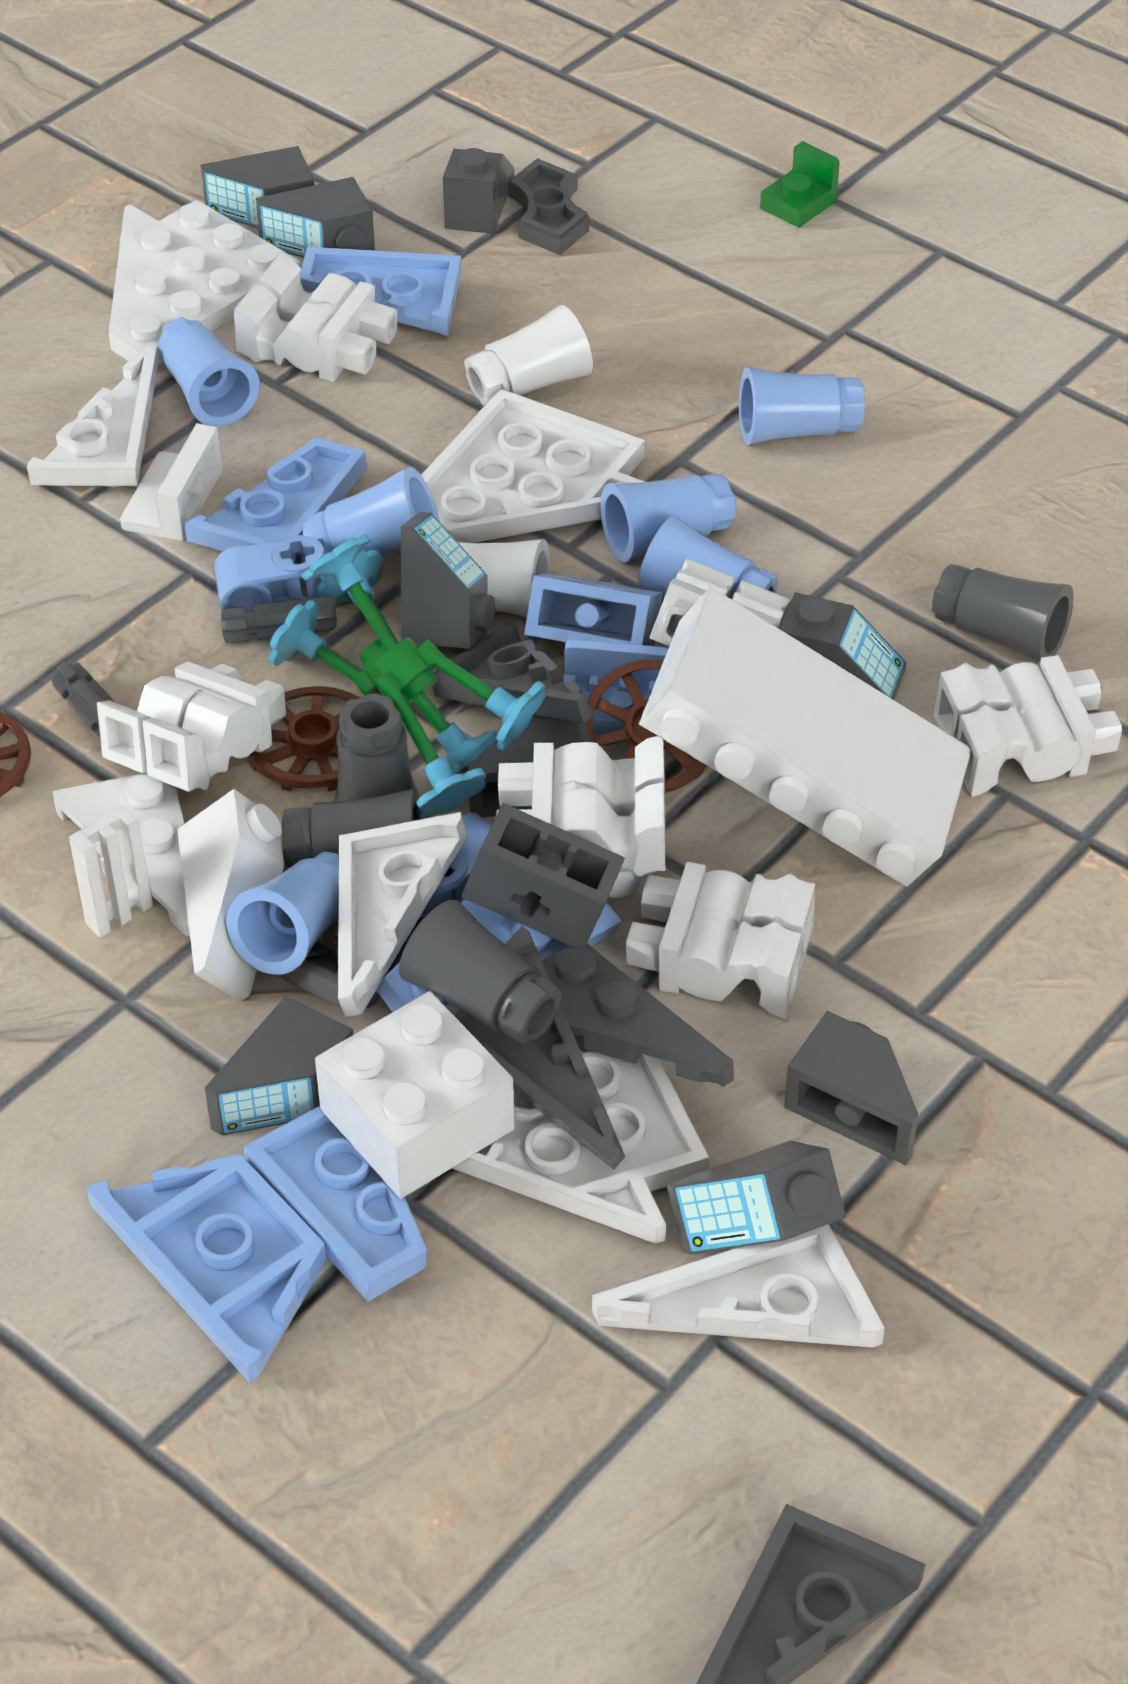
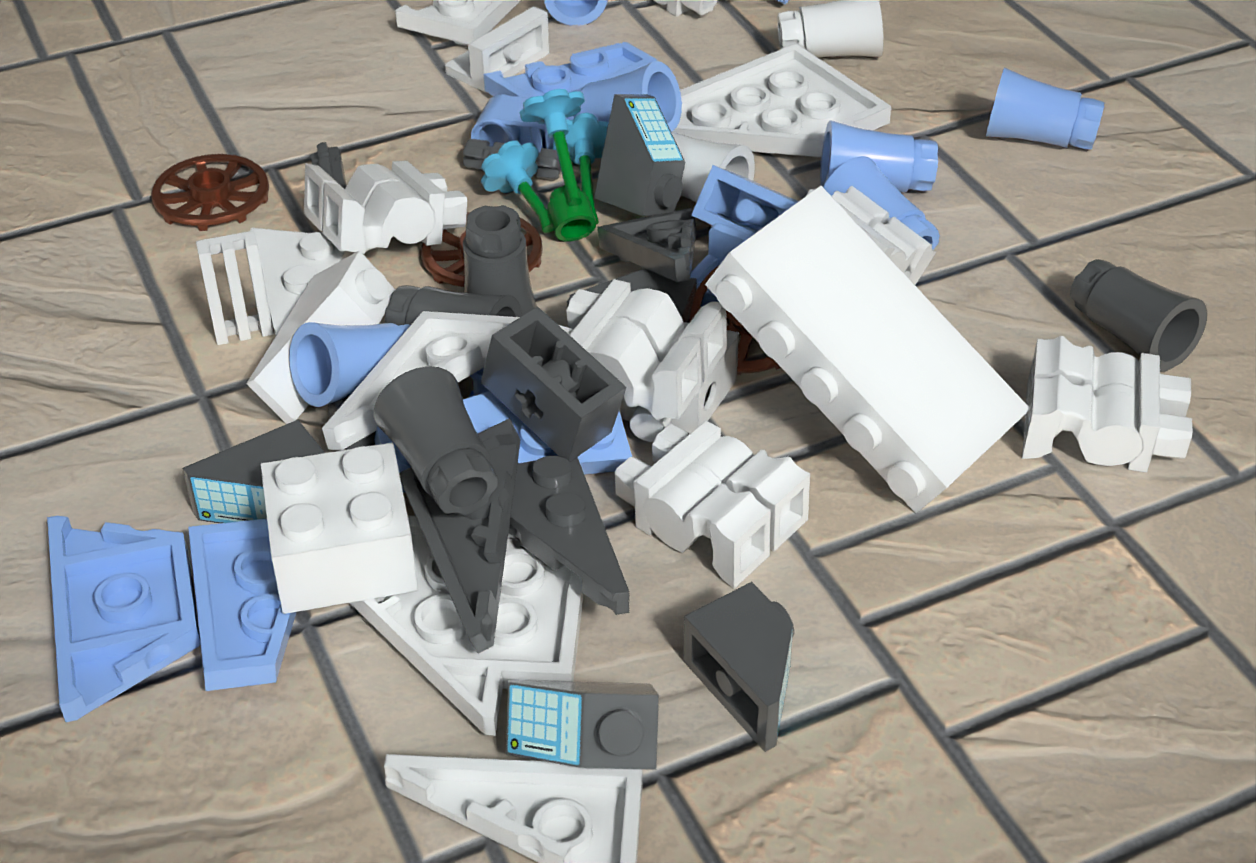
camera: 25 degrees right, 5 degrees down
plant [372,637,546,819] -> none
slope [779,592,906,700] -> none

